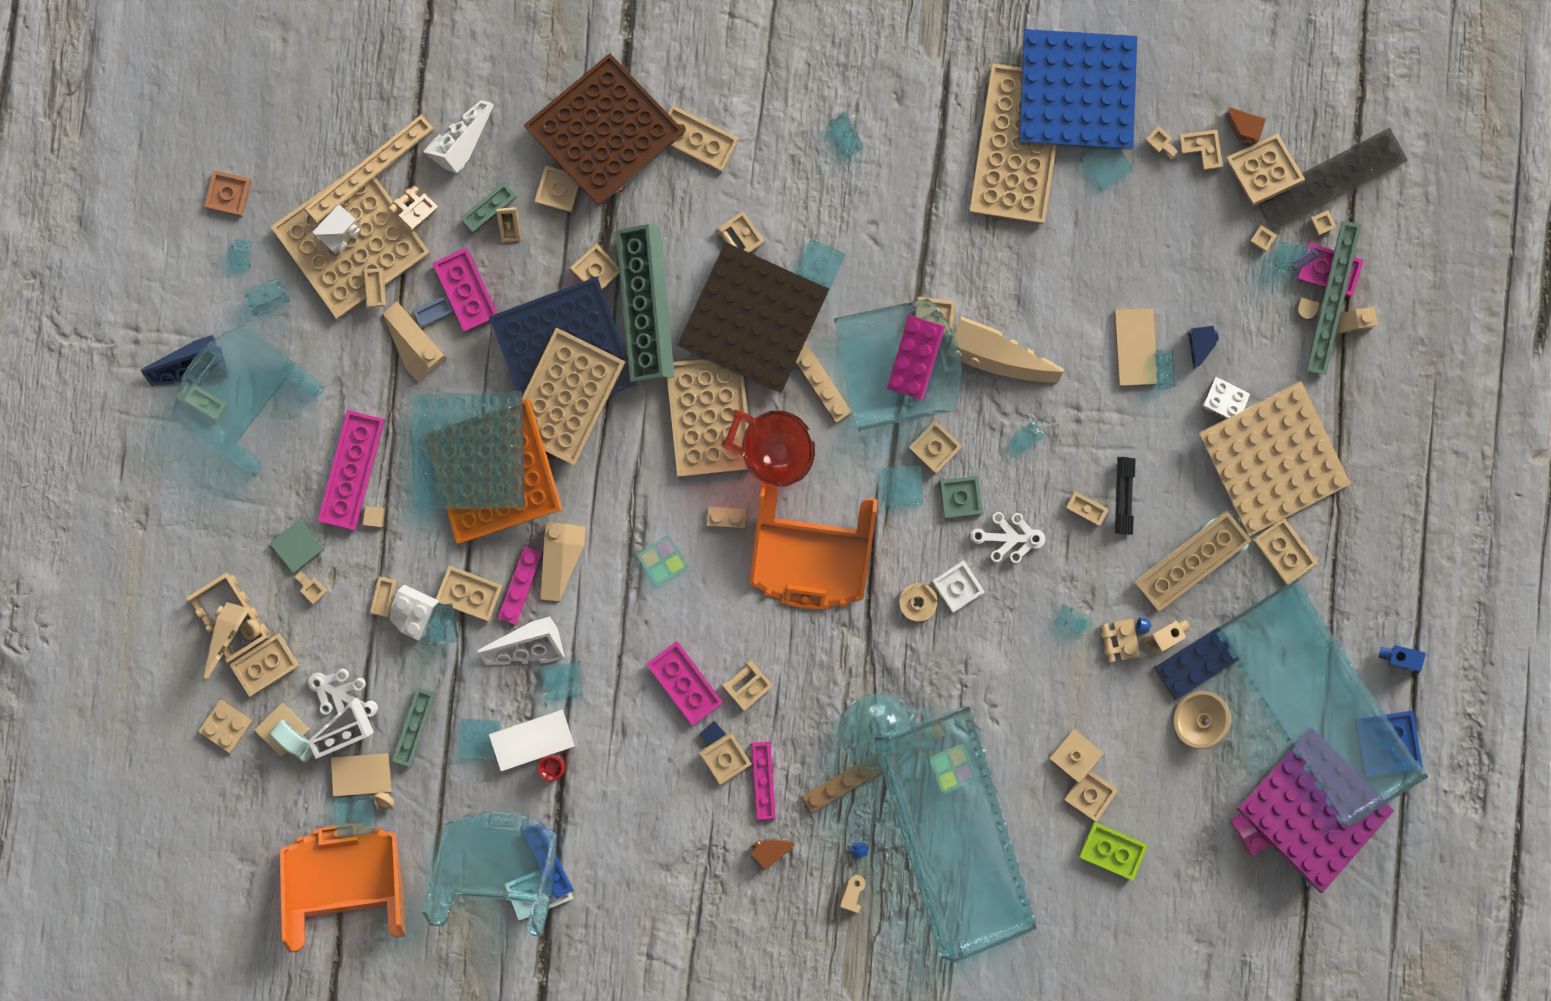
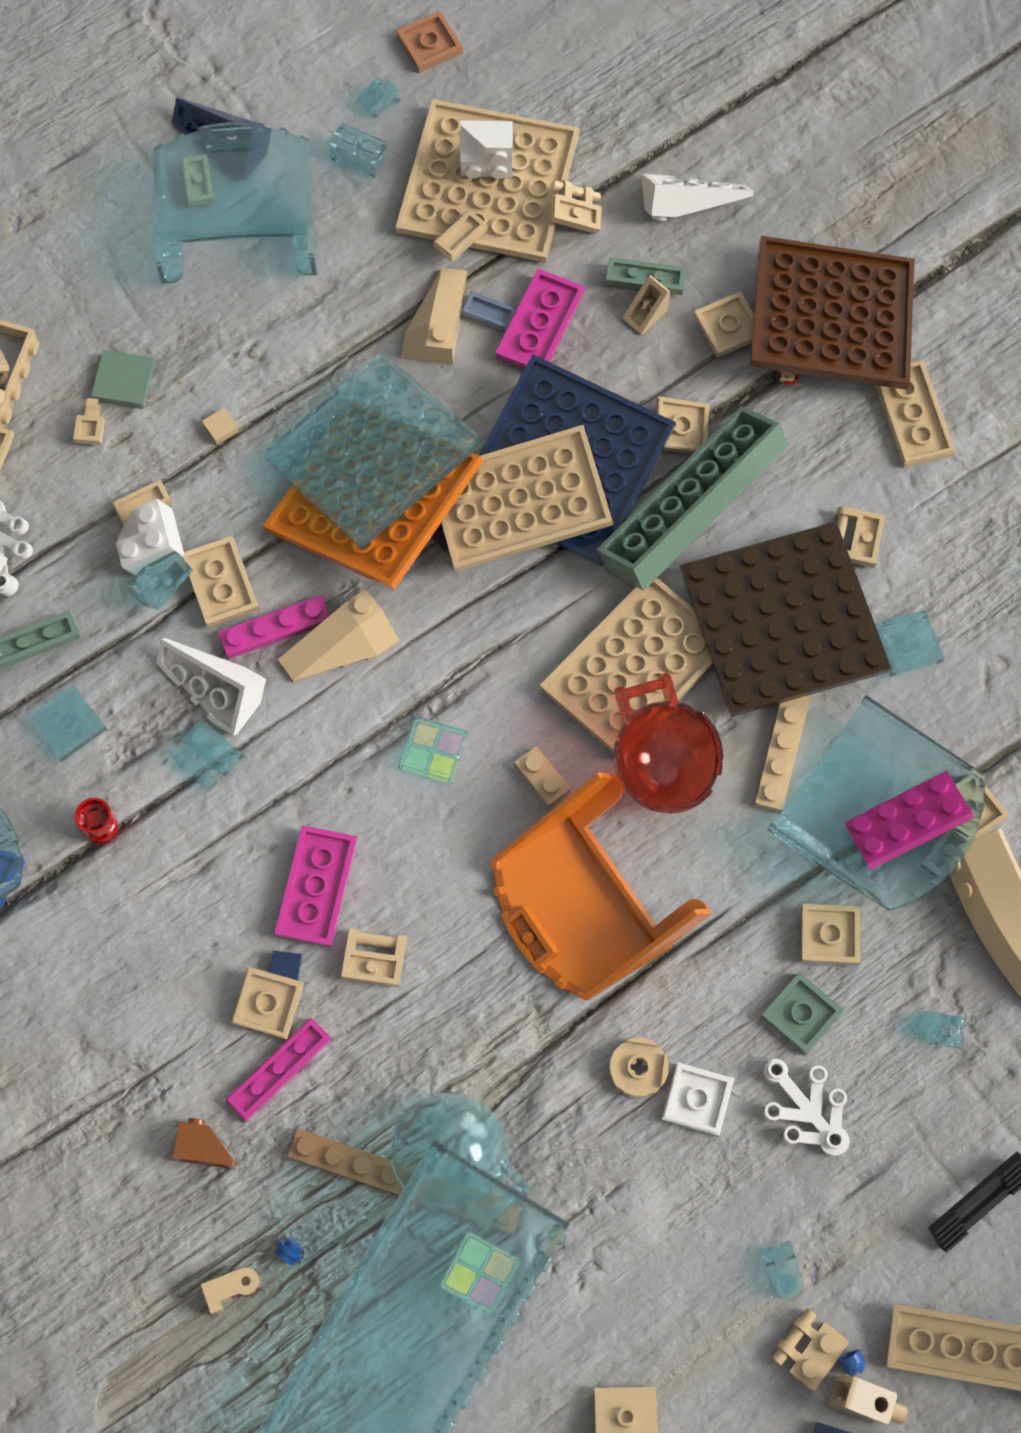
camera: 50 degrees right, 15 degrees down
tan tile [304,115,434,224] -> none
dark pink plate [318,410,385,531] -> none
white tile [489,709,575,771] -> none
clear light blue plate [883,466,923,506] -> none
tan plate [1065,491,1109,526] -> none

